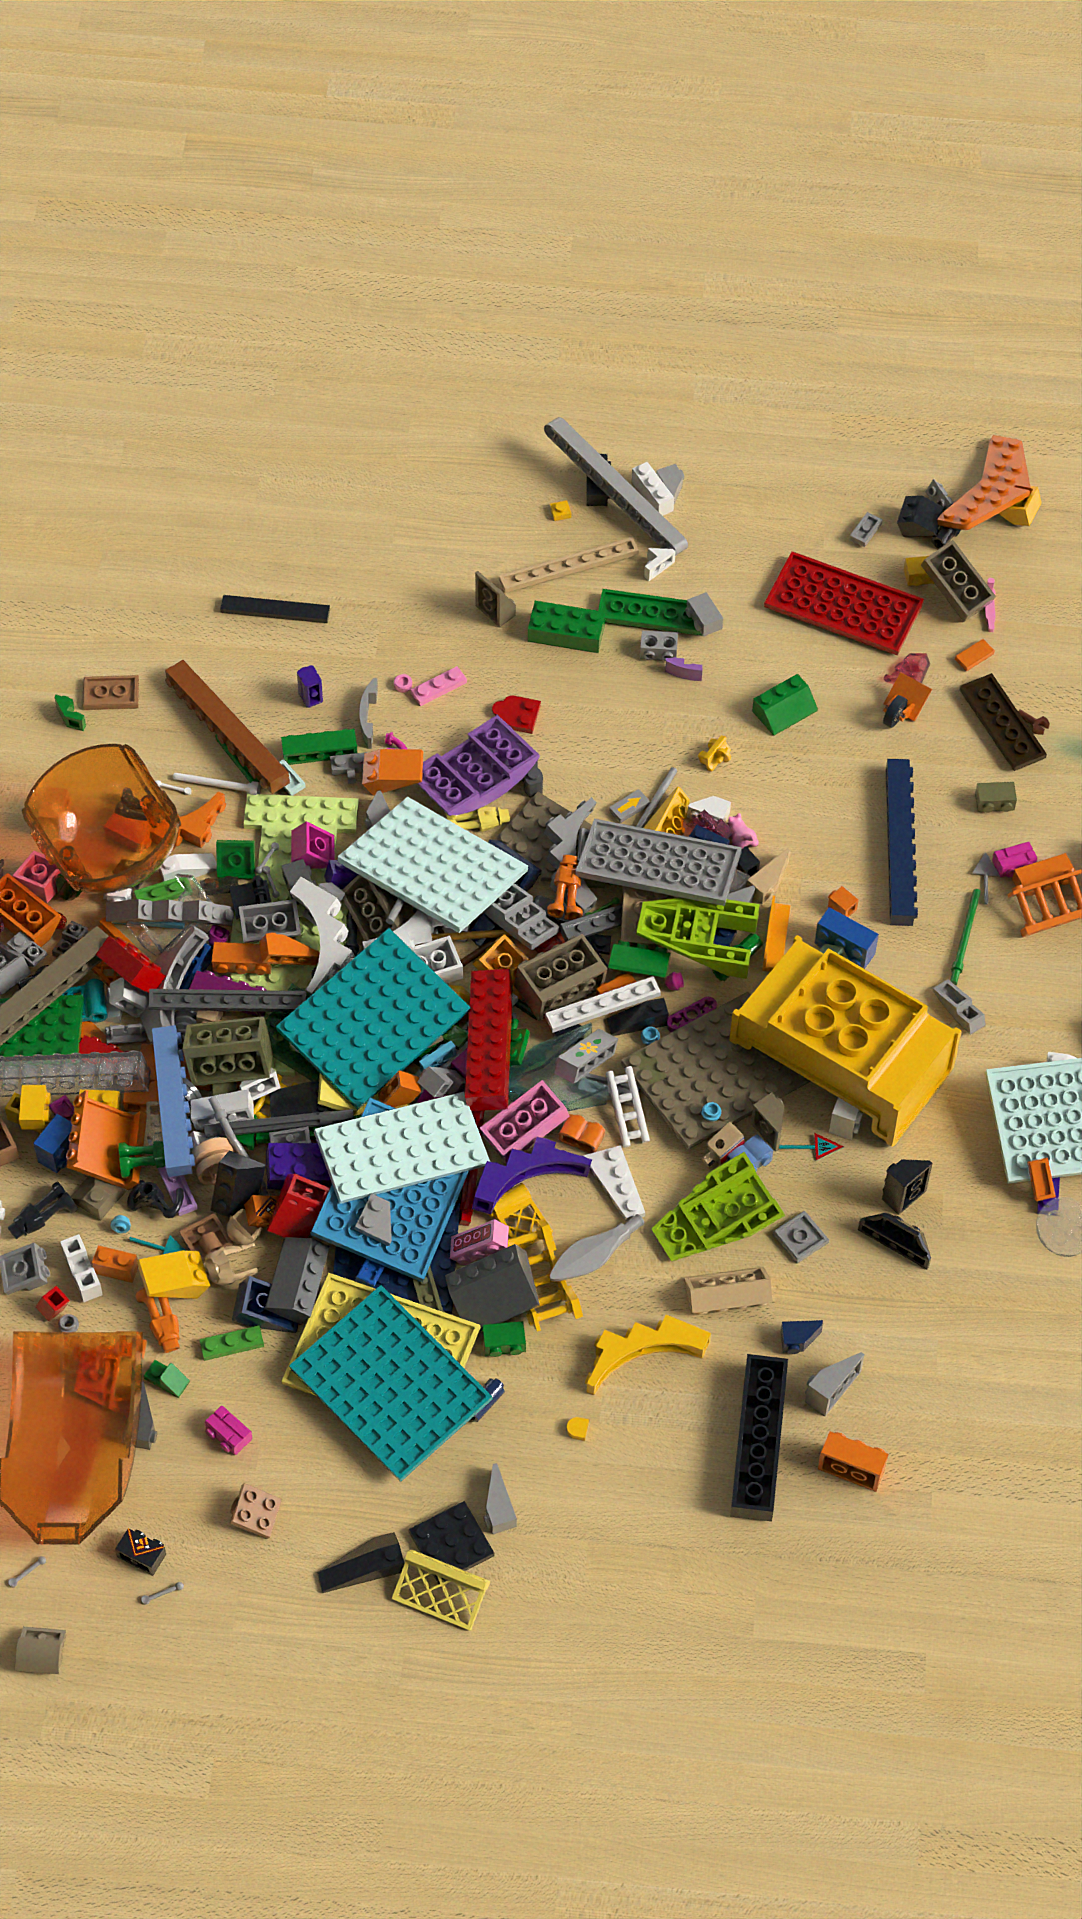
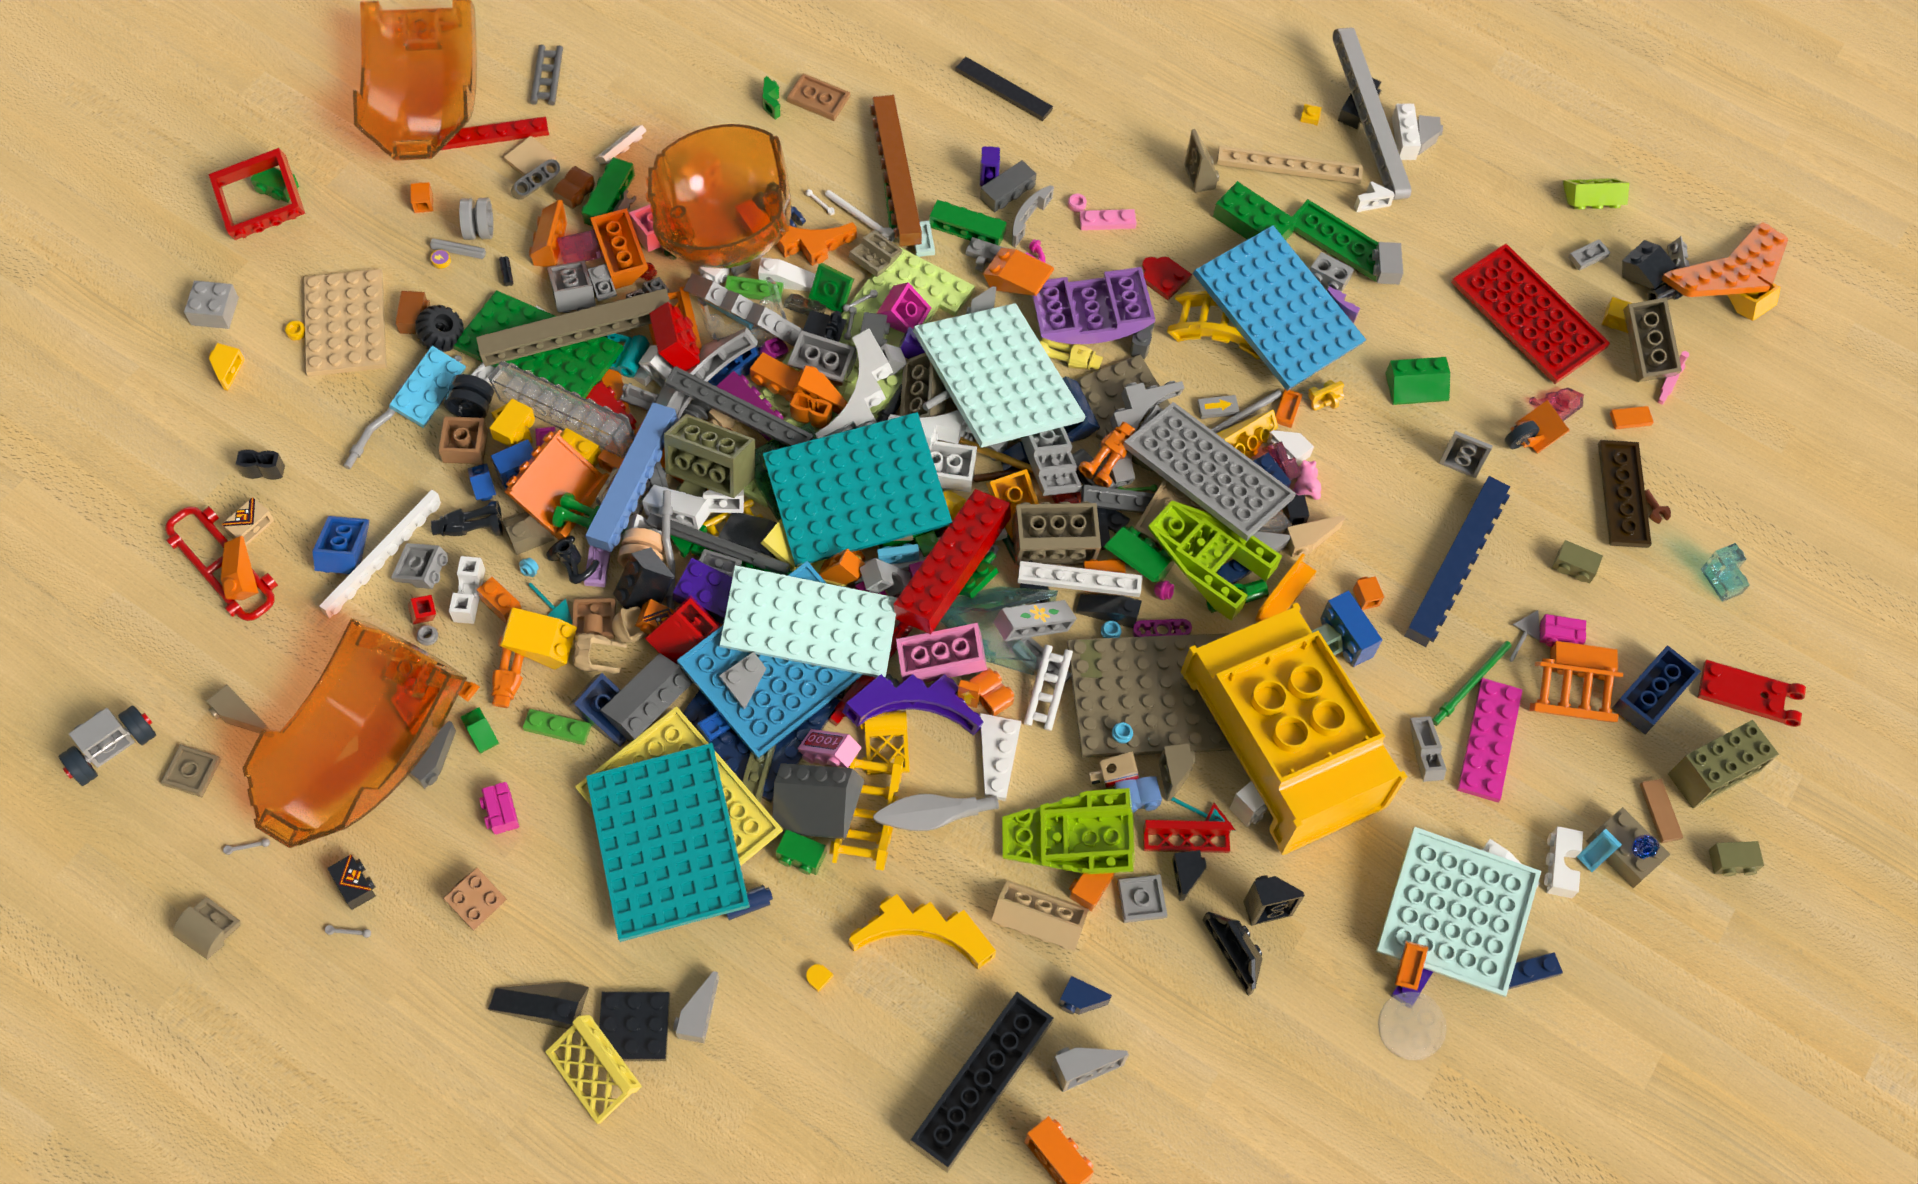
camera: 25 degrees right, 5 degrees up
none -> blue slope [468,463,496,501]
none -> orange brick [790,393,832,429]
none -> dark tan slope [848,230,903,277]
none -> orange tile [958,680,981,708]
none -> dark grey brick [980,160,1037,213]
none -> orange slope [1069,873,1115,912]
none -> red fence [1143,820,1232,853]
none -> yellow fence [1167,291,1260,359]
none -> black slope [1172,850,1206,901]
none -> dark azure plate [1192,226,1366,391]
none -> orange tile [1275,388,1303,428]
none -> light grey slope [1439,431,1493,478]
none -> dark pink plate [1457,678,1523,803]
none -> lime slope [1563,178,1629,209]

